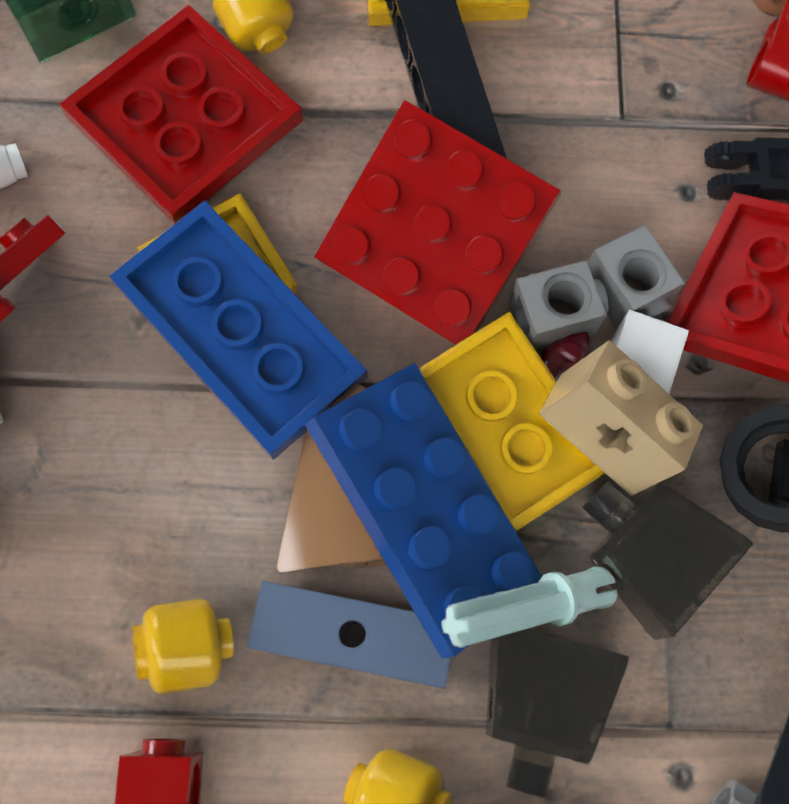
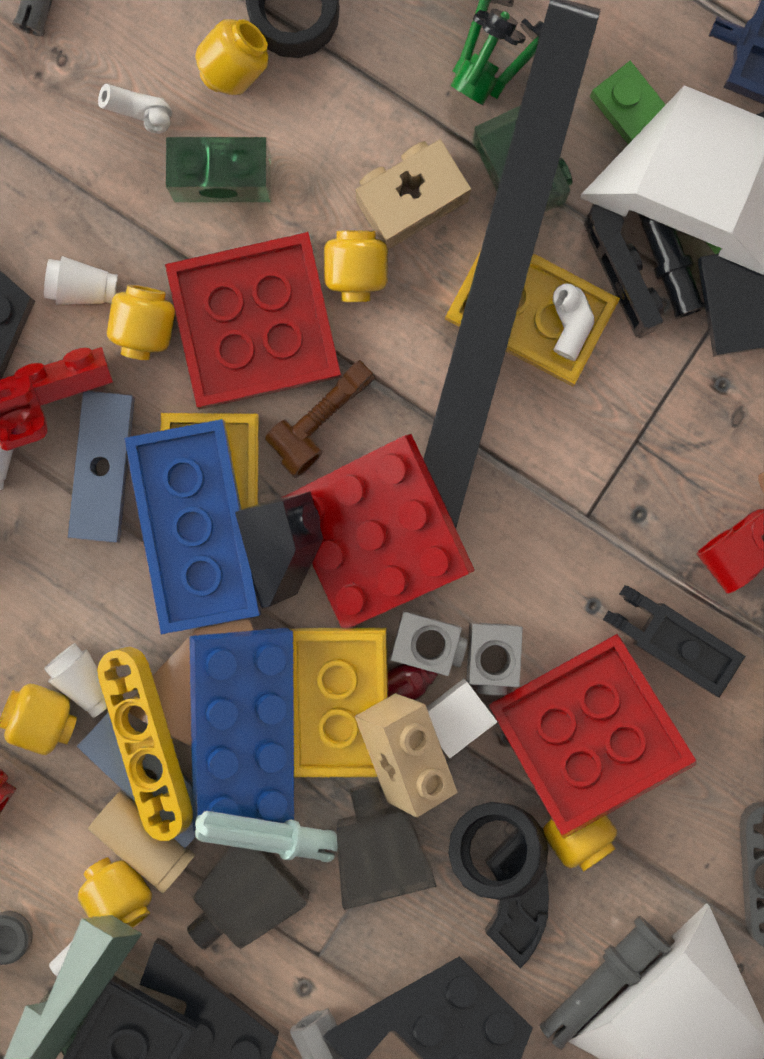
camera: 35 degrees right, 15 degrees up
none -> white cone [44,643,107,718]
none -> sand blue tile [68,391,135,543]
none -> tan pin [88,790,196,894]
none -> yellow beam [97,647,193,841]
none -> yellow head [107,285,175,360]
none -> black slope [235,491,323,608]
none -> reddish brown brick [265,360,375,478]

